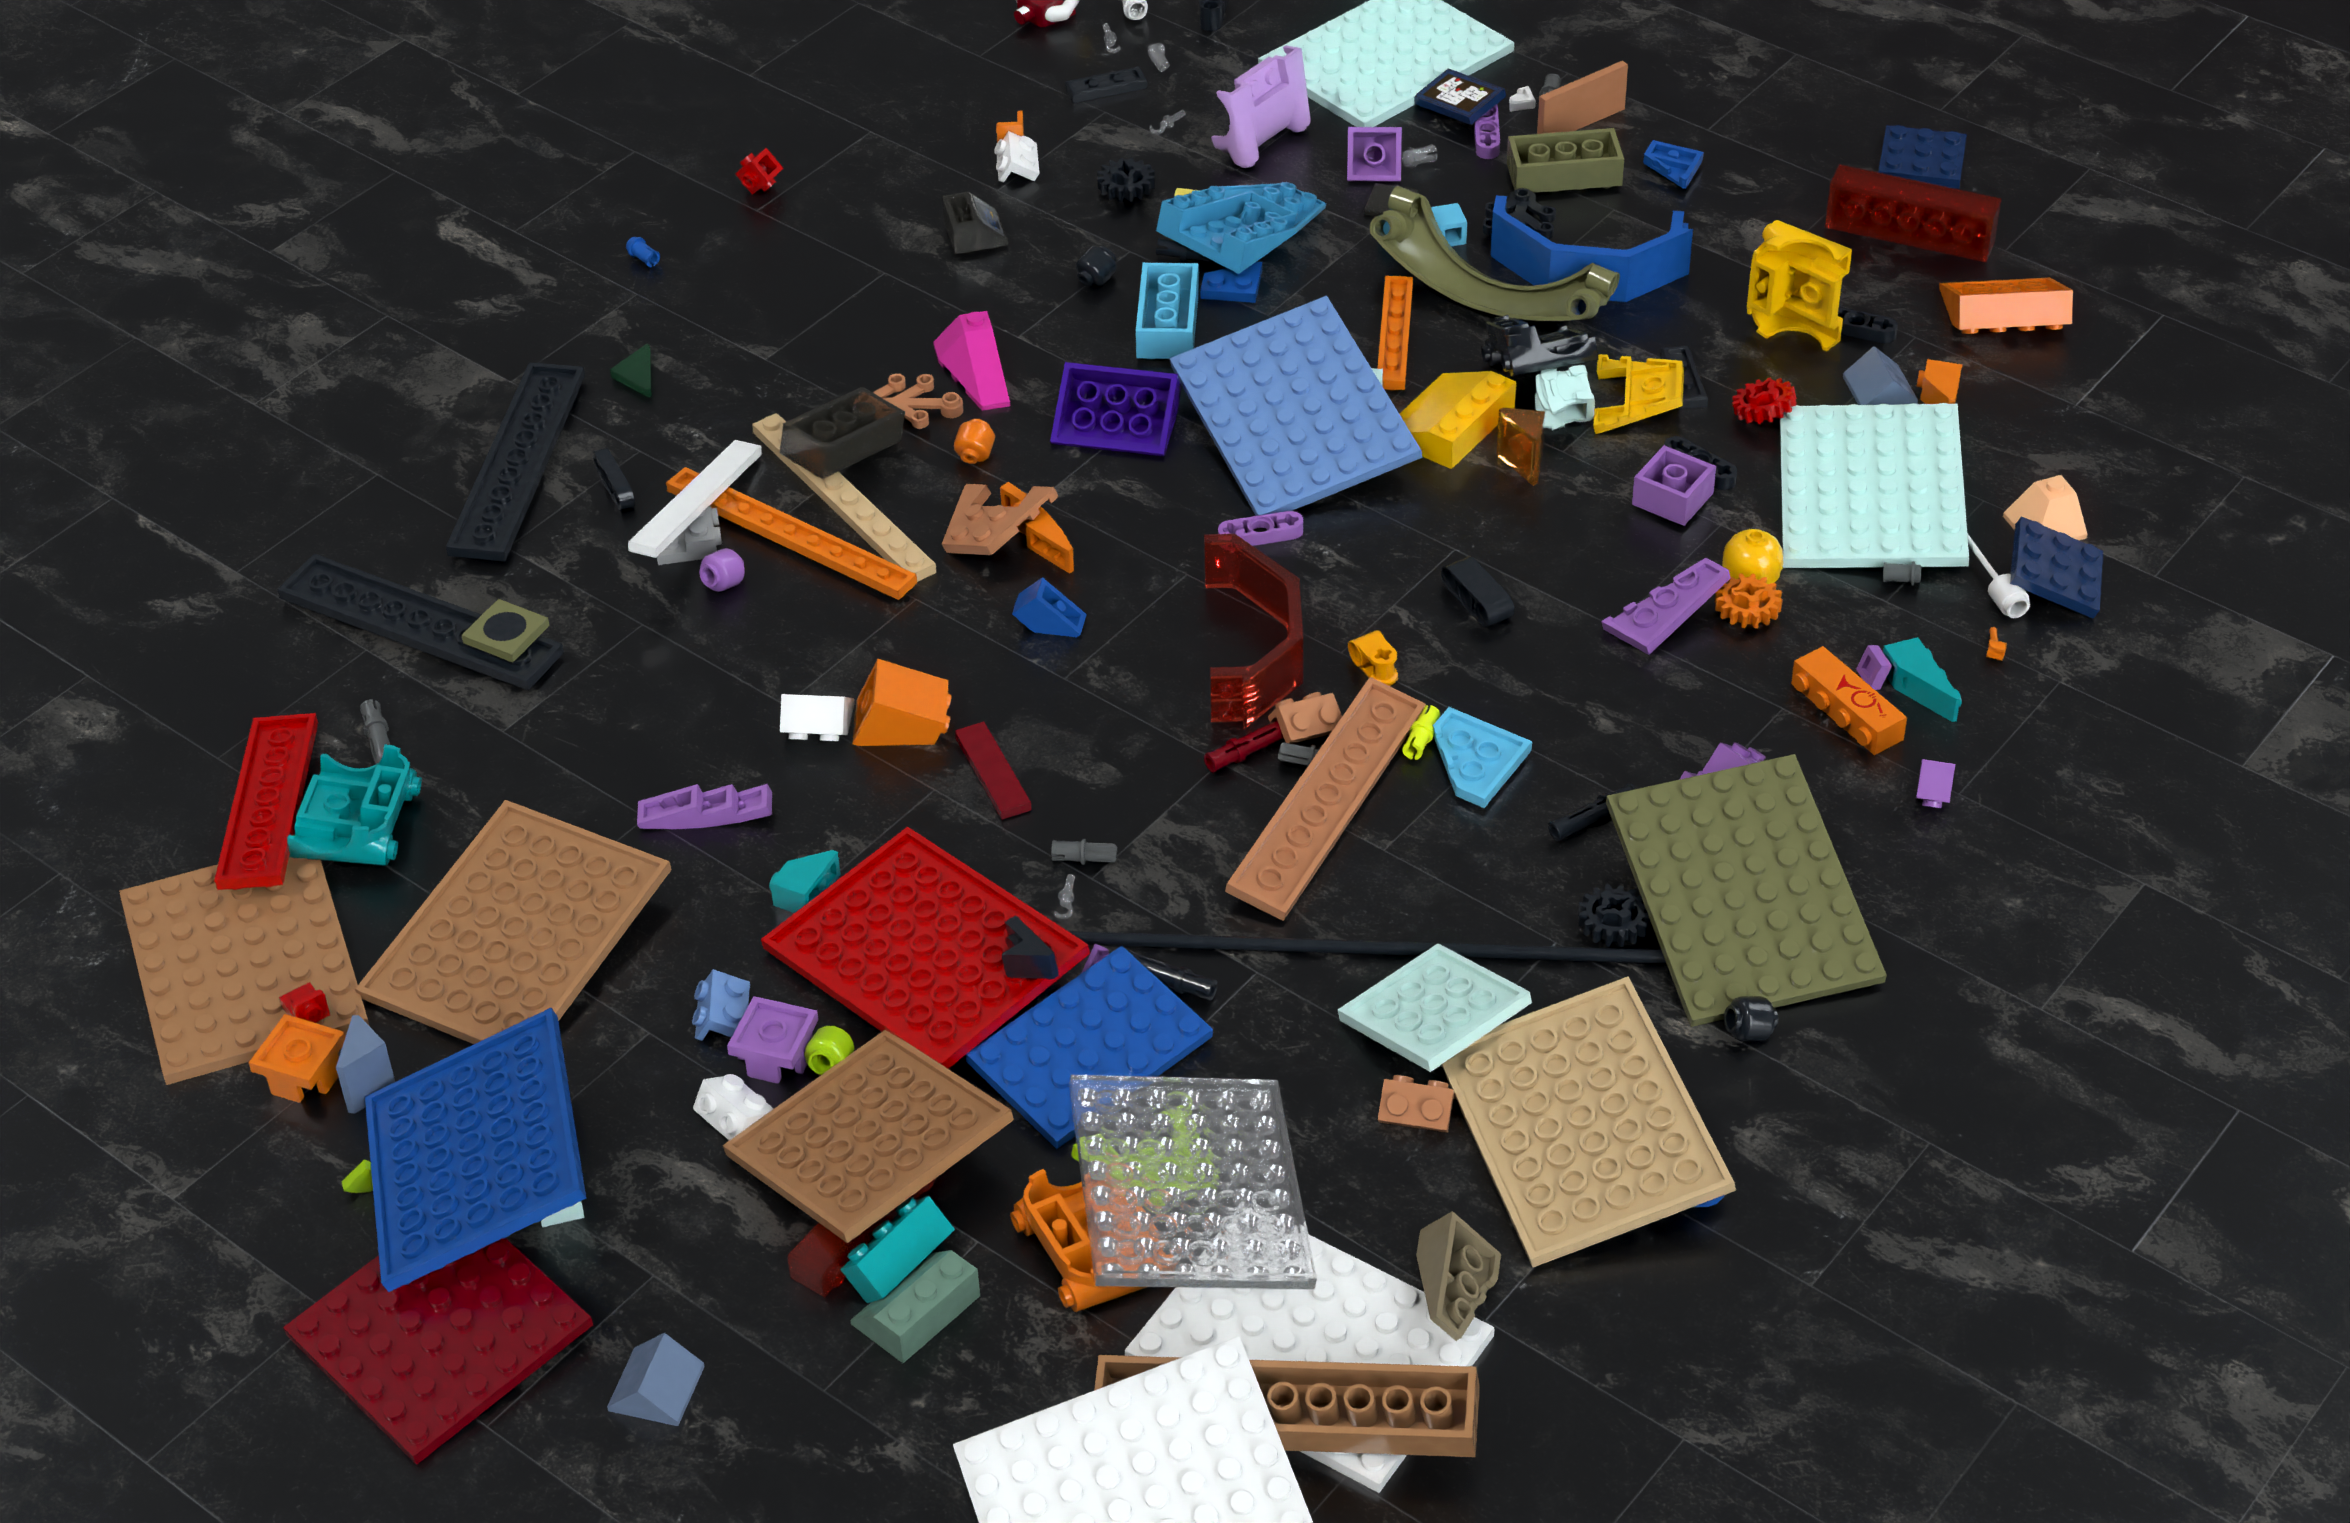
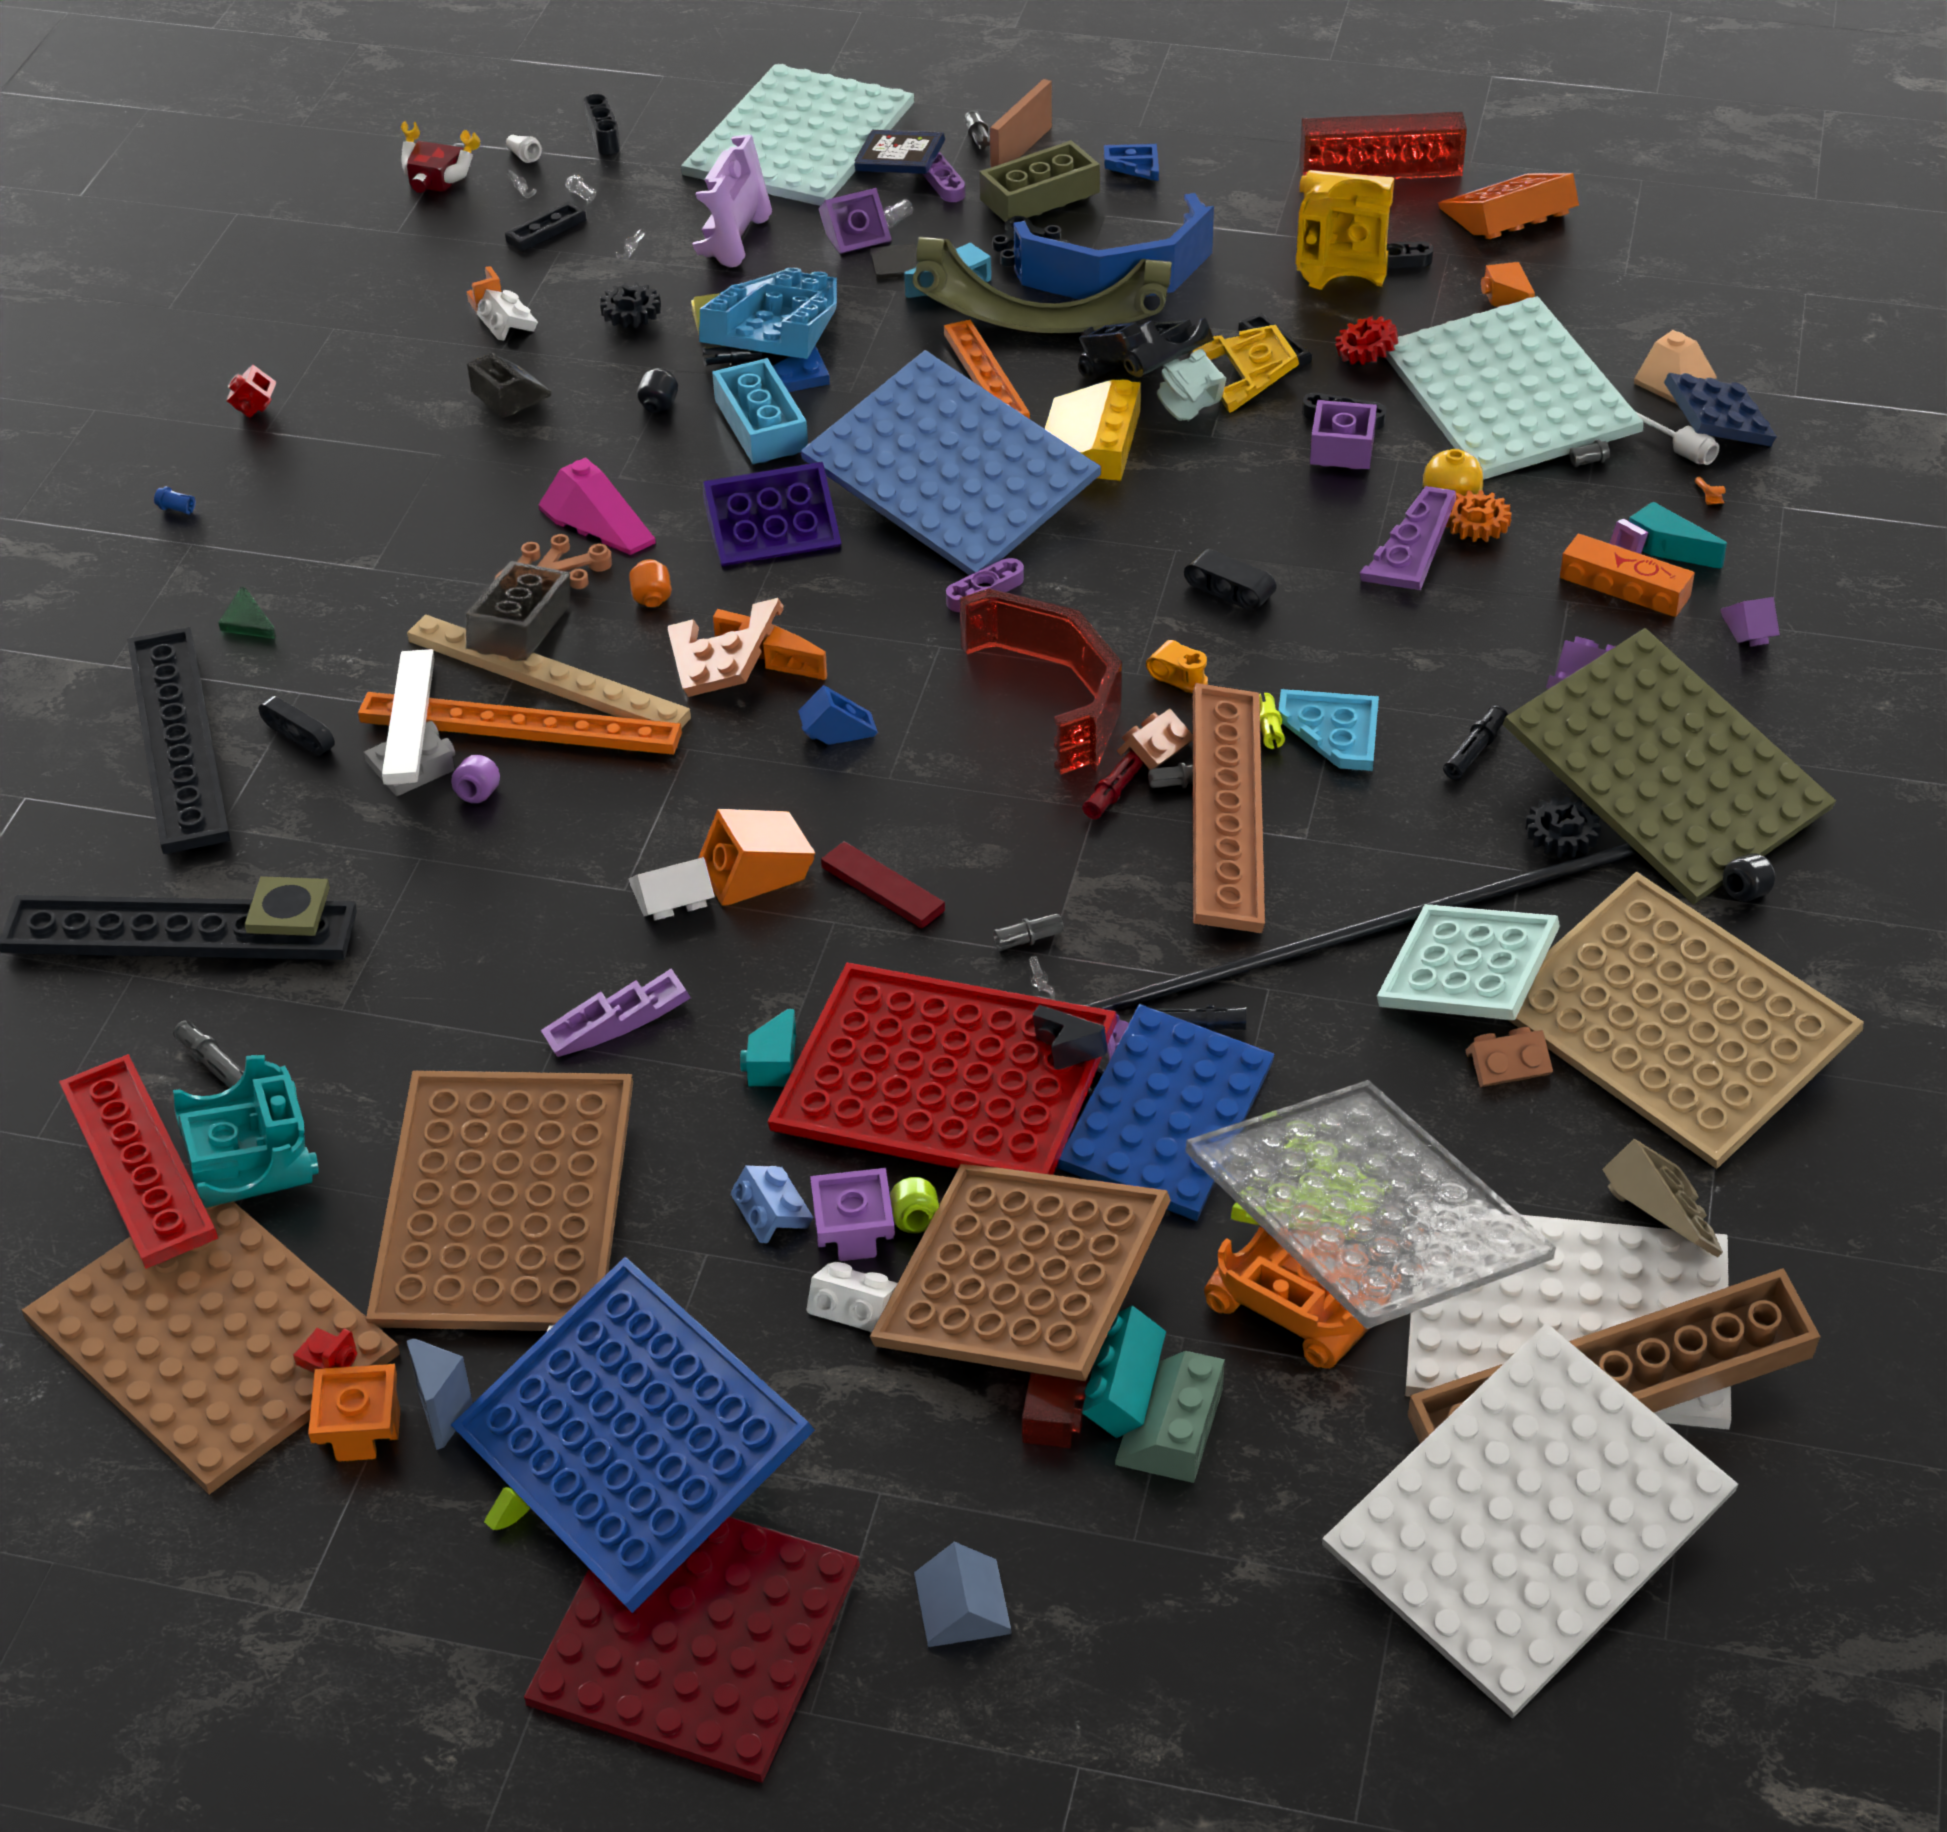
camera: 25 degrees left, 0 degrees up
clear orange slope [1497,408,1545,486] -> none
white tile [1509,86,1536,112] -> none
sand blue slope [1843,346,1918,405] -> none
dark blue plate [1877,125,1967,189] -> none

